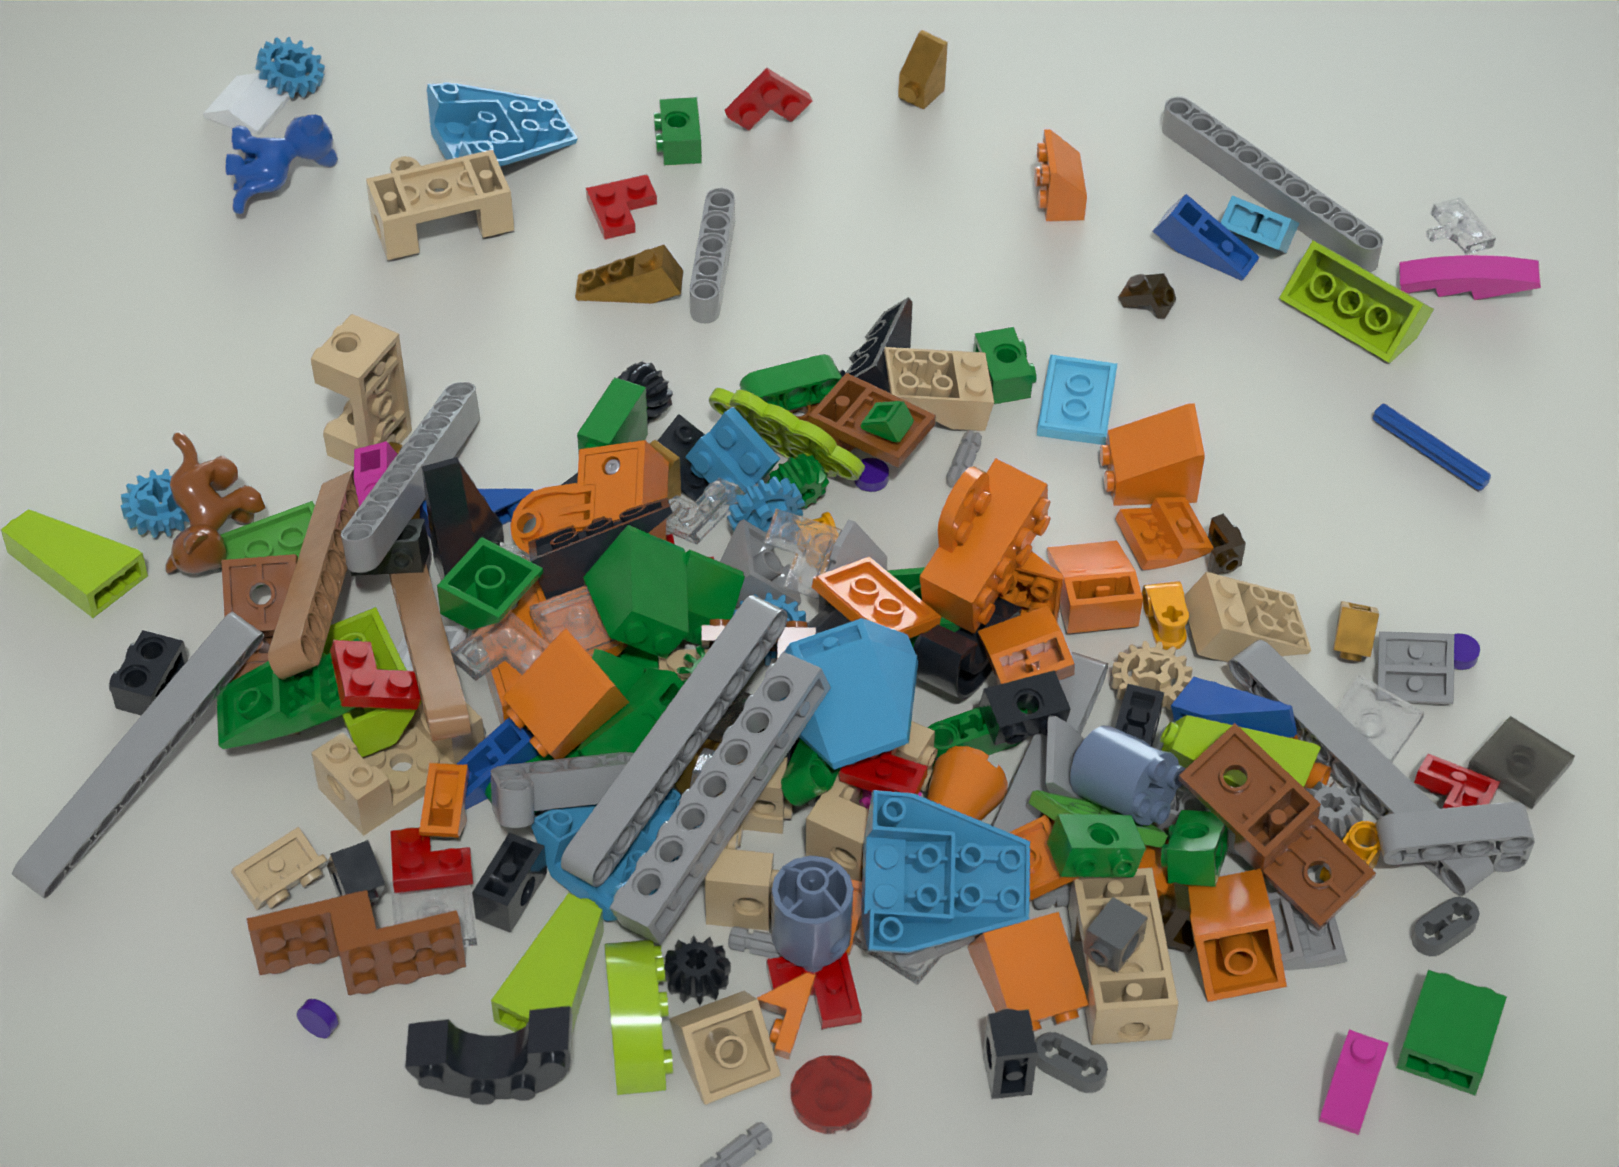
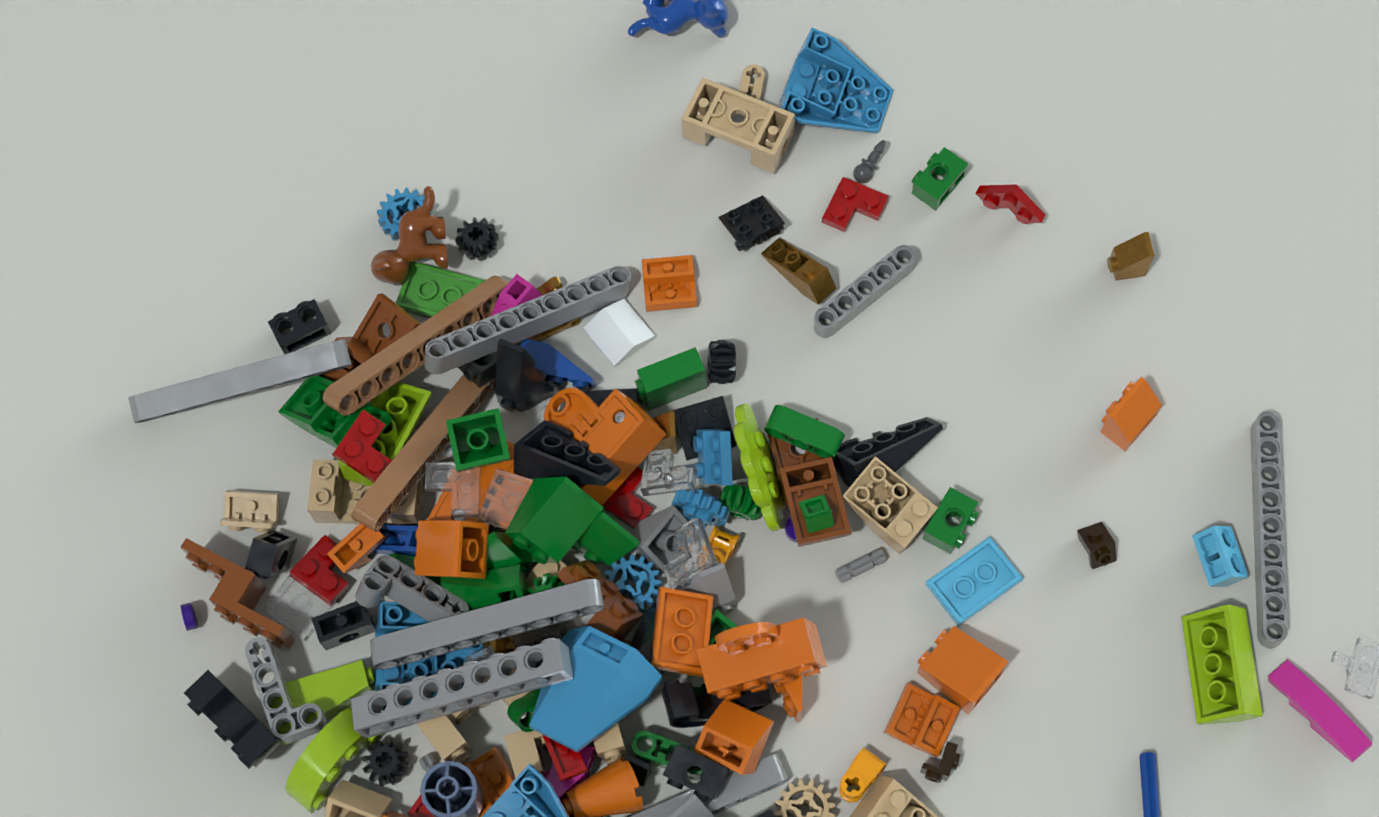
camera: 50 degrees right, 20 degrees up
lime slope [0,509,148,618] -> none
tan plate [311,314,412,467] -> none
orange slope [1047,540,1143,634] -> none
blue slope [1152,194,1260,281] -> none
none -> light grey beam [245,637,327,744]
none -> black gear [455,217,499,261]
none -> white slope [583,299,656,368]
none -> orange slope [642,255,697,312]
none -> black hinge [718,195,785,251]
none -> dark grey bar [853,140,886,184]

